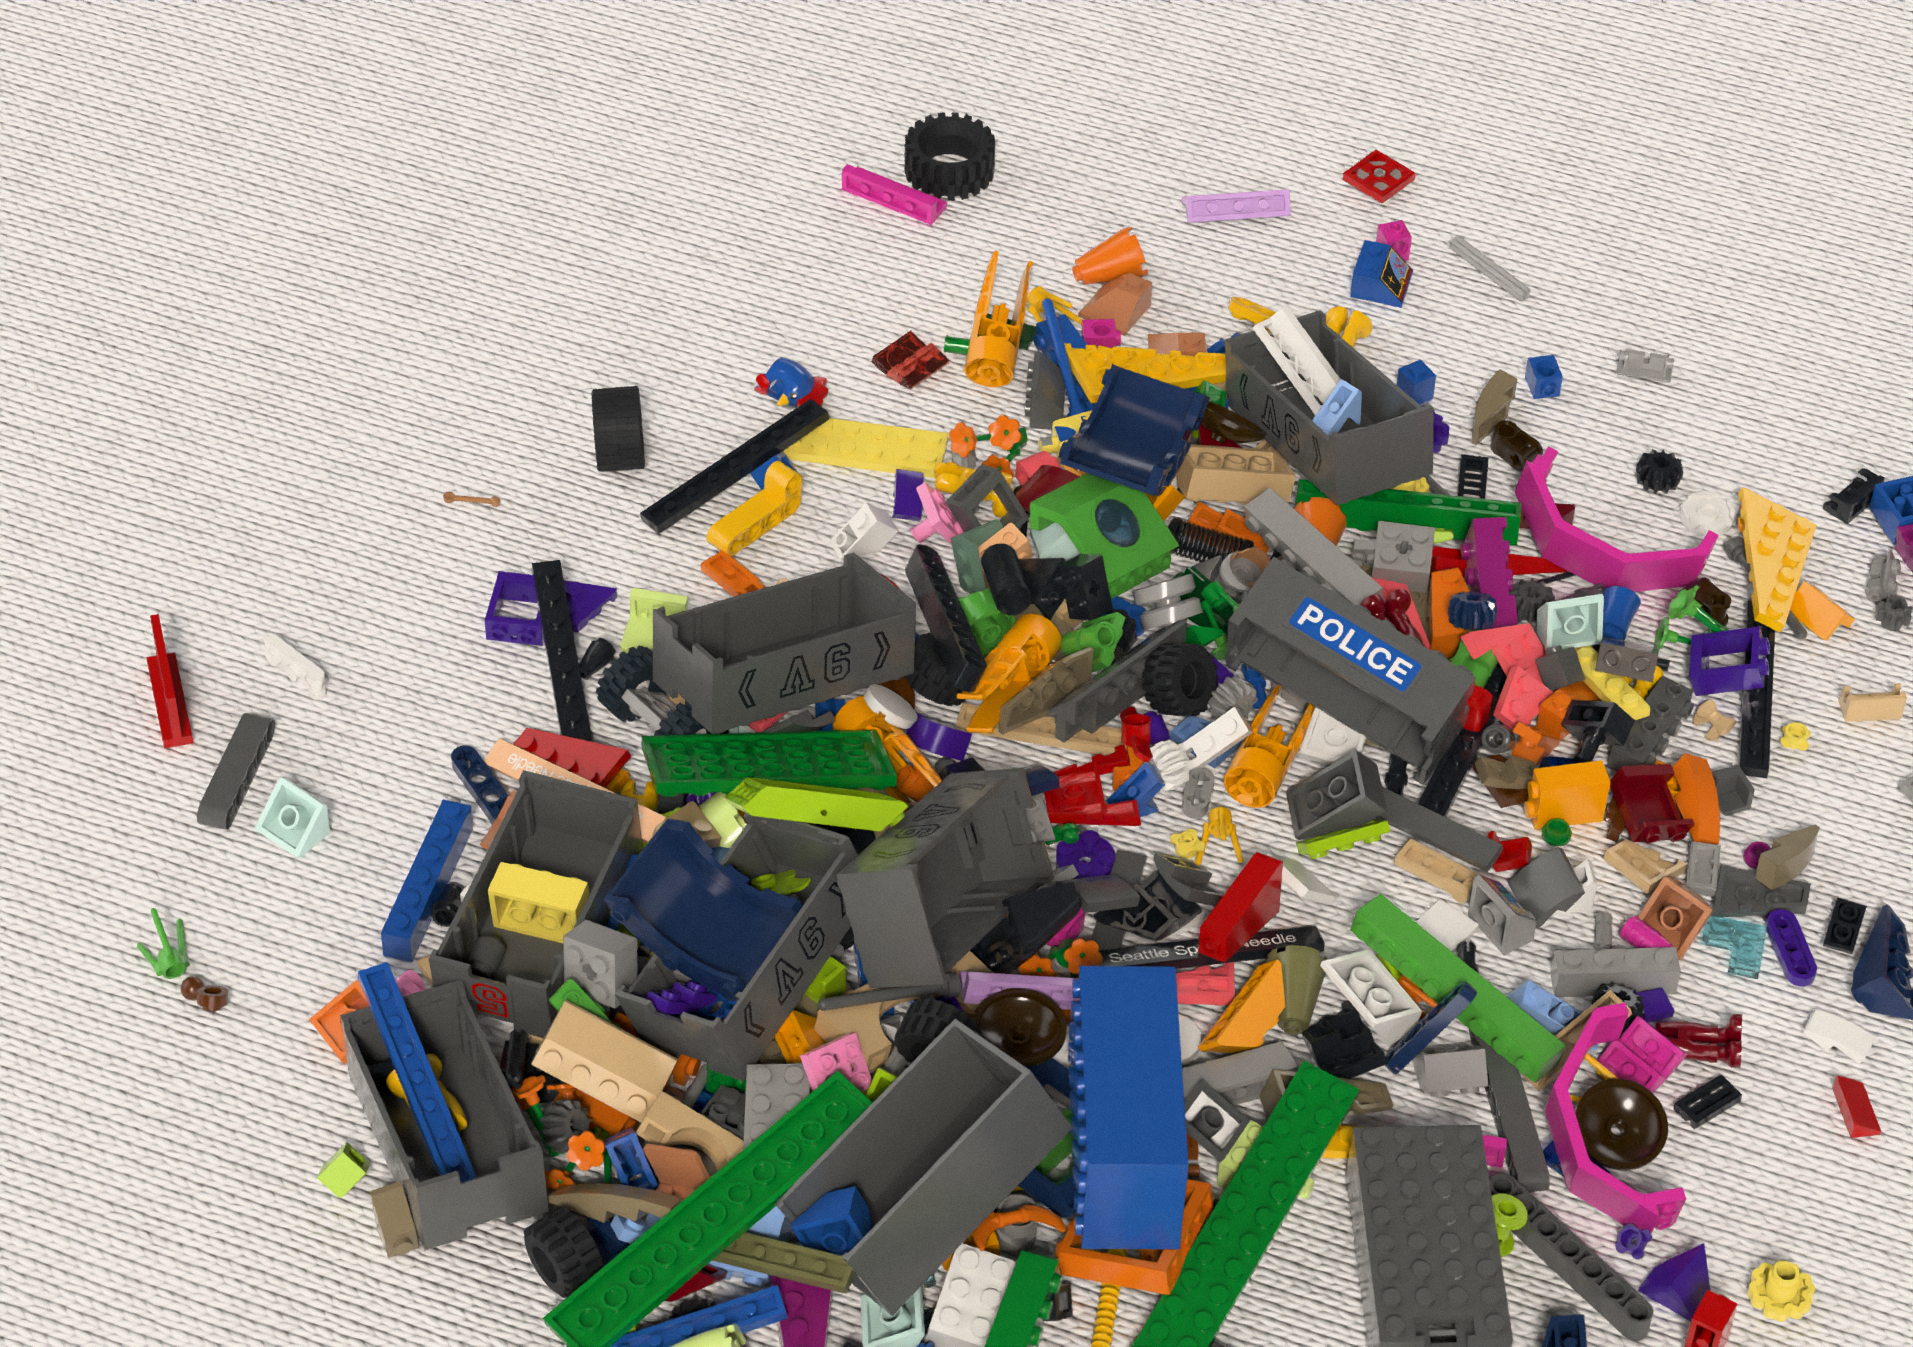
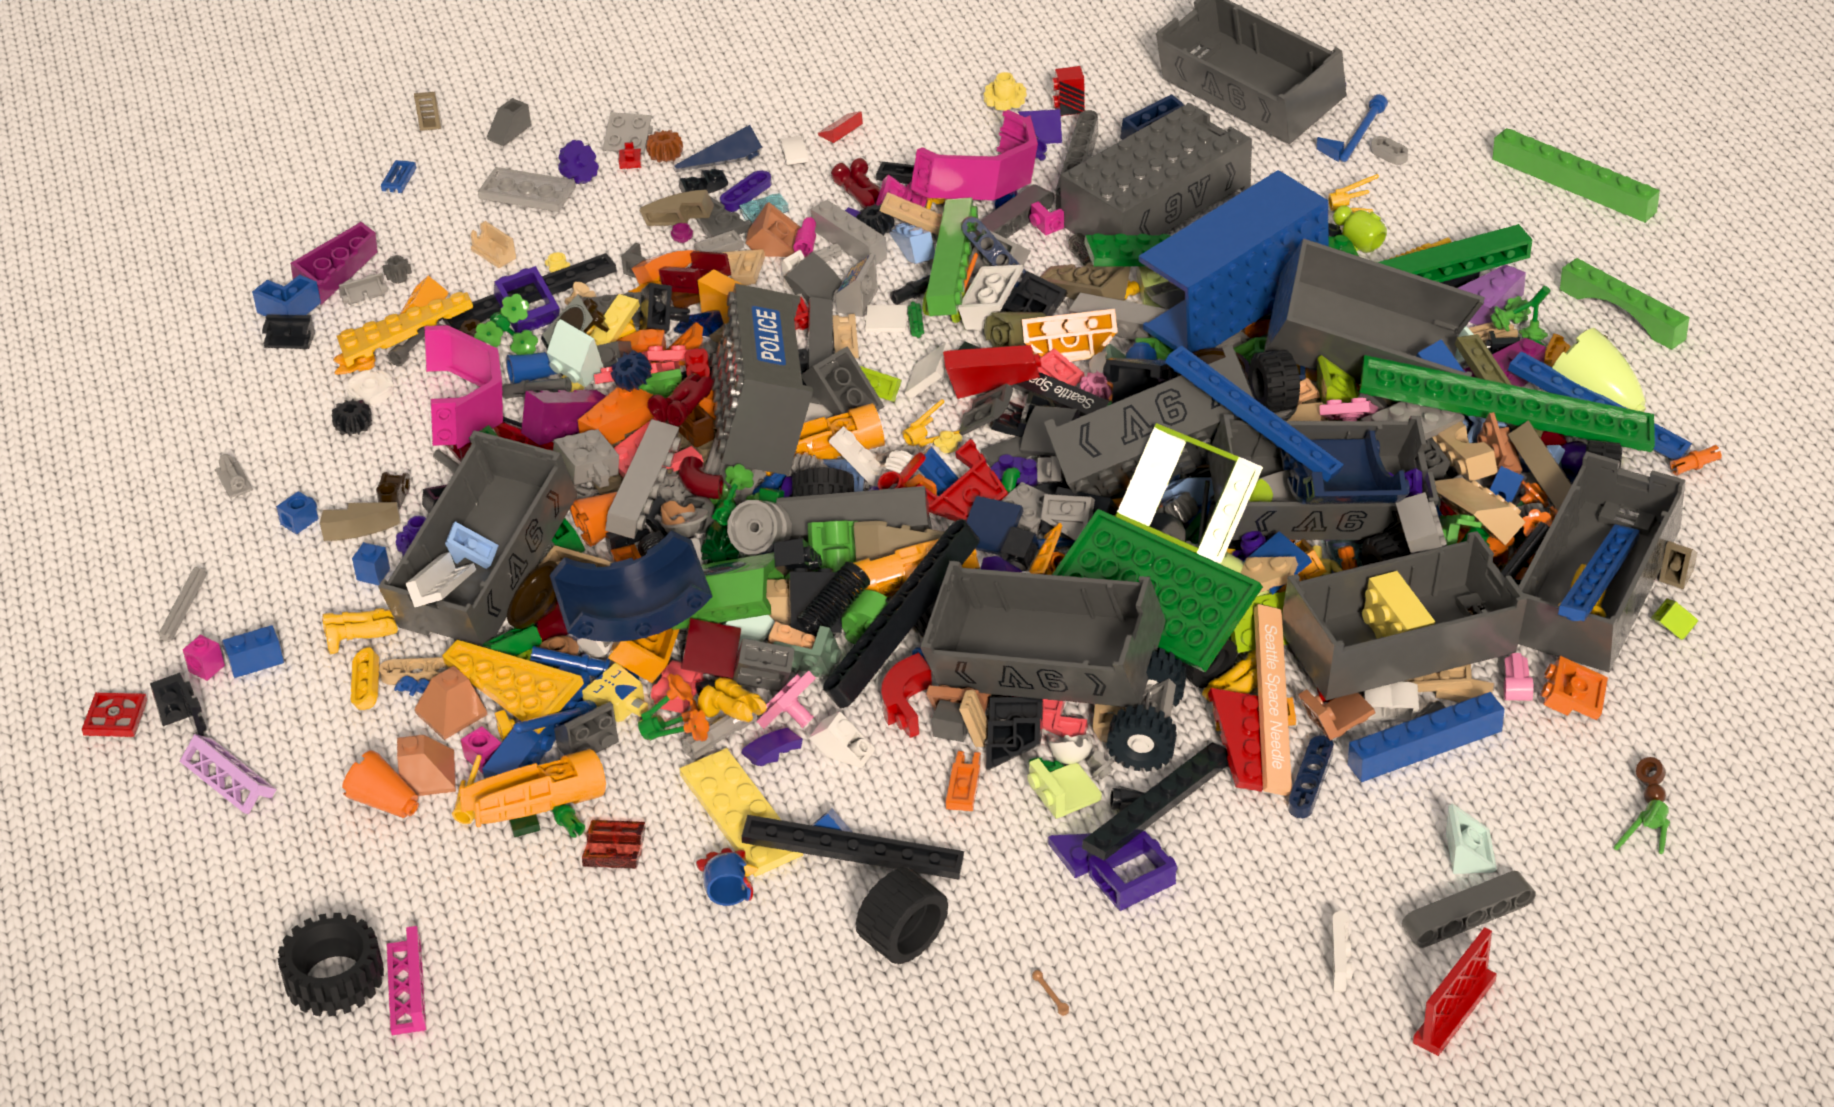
camera: 125 degrees left, 5 degrees down
yellow beam [706,461,802,557] -> none
none -> black bracket [150,673,207,736]
none -> blue plate [1165,345,1344,482]

